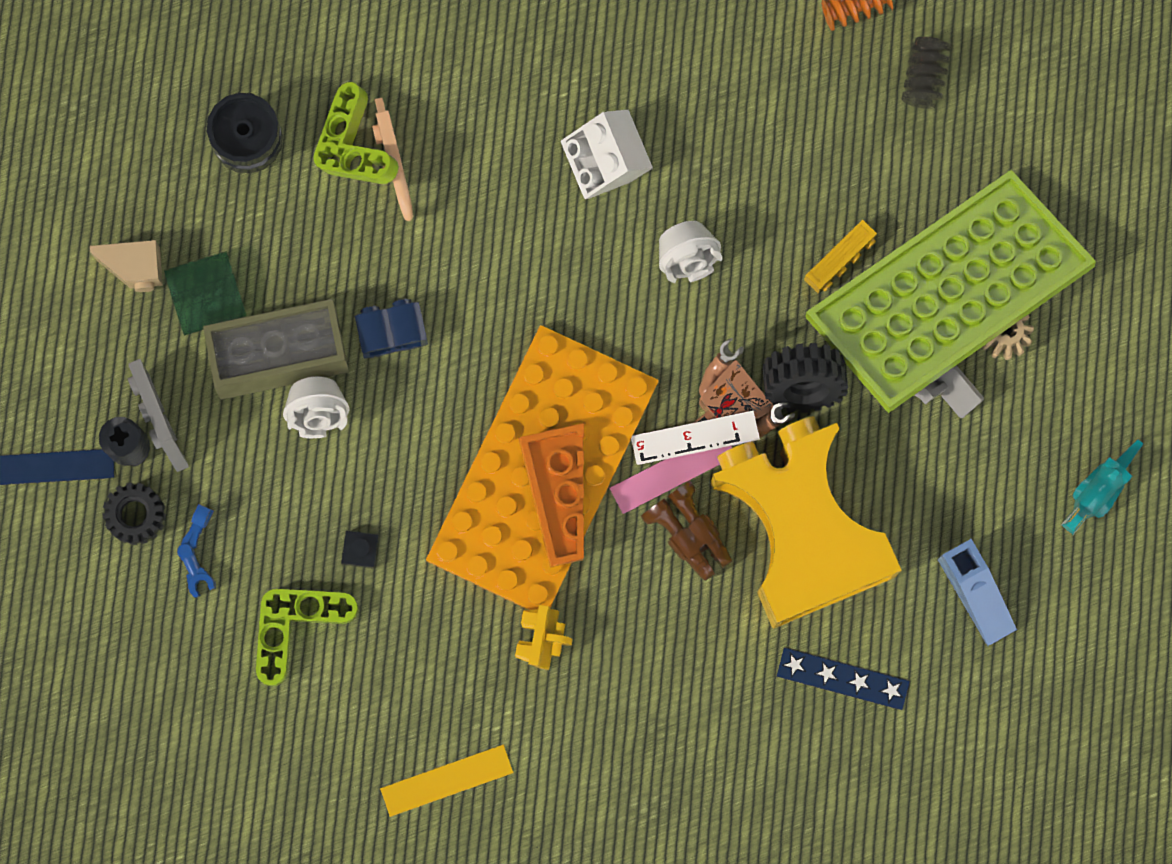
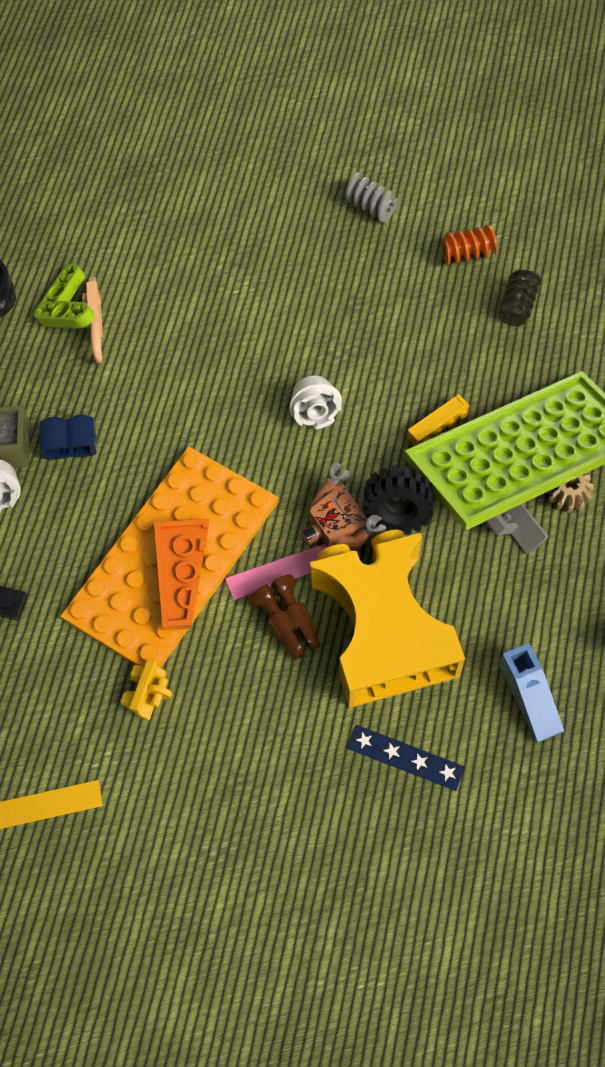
camera: 10 degrees right, 15 degrees down
white slope [561,110,653,199] -> none
white sticker [631,411,760,465] -> none

